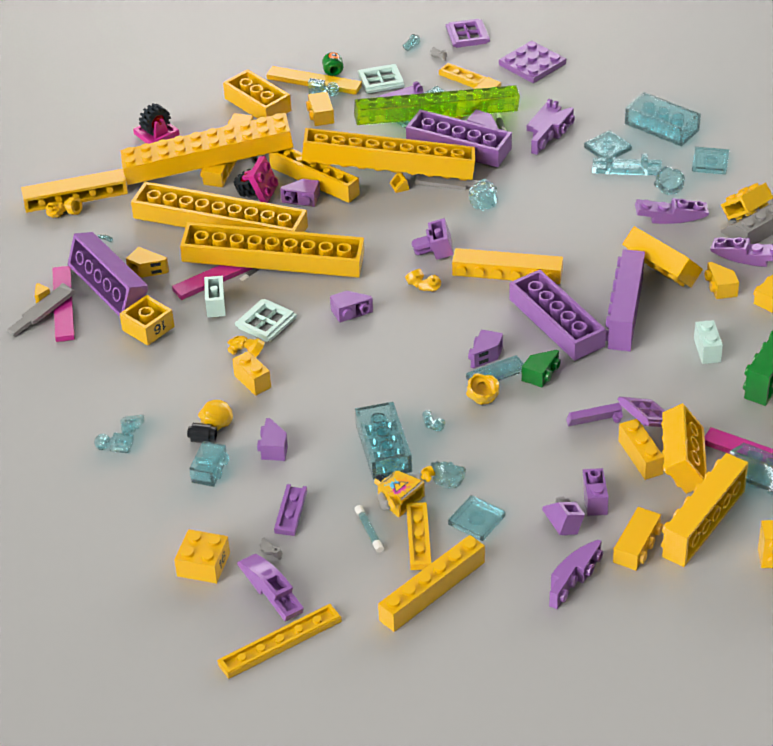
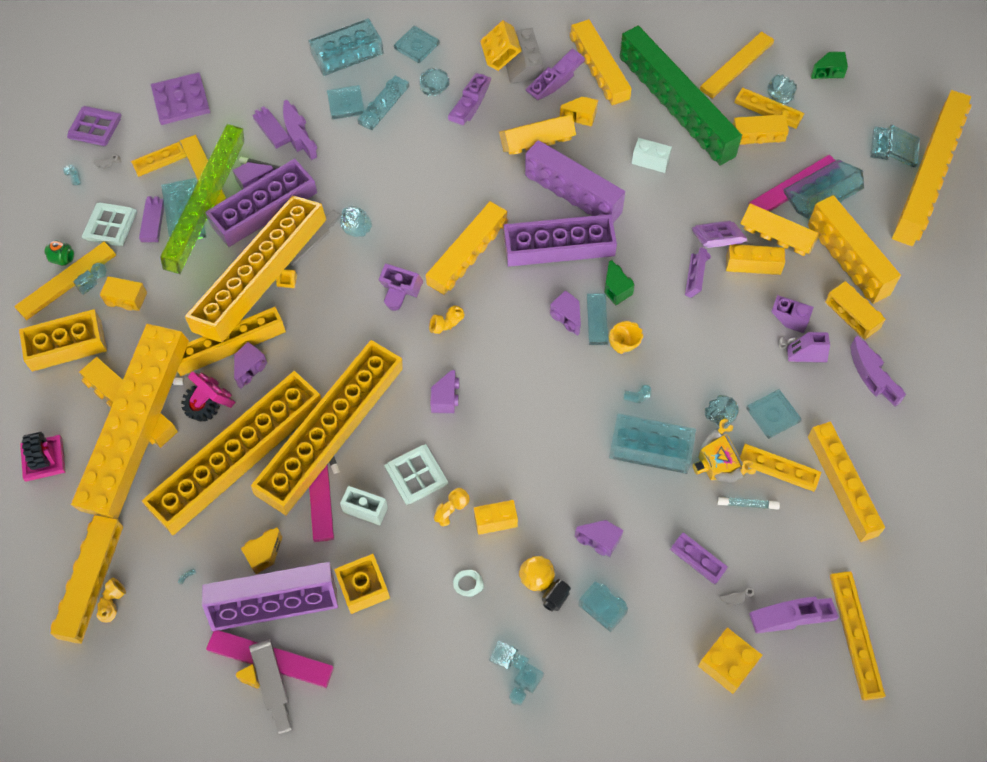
camera: 65 degrees left, 20 degrees up
none -> light aqua piece [453,570,484,597]

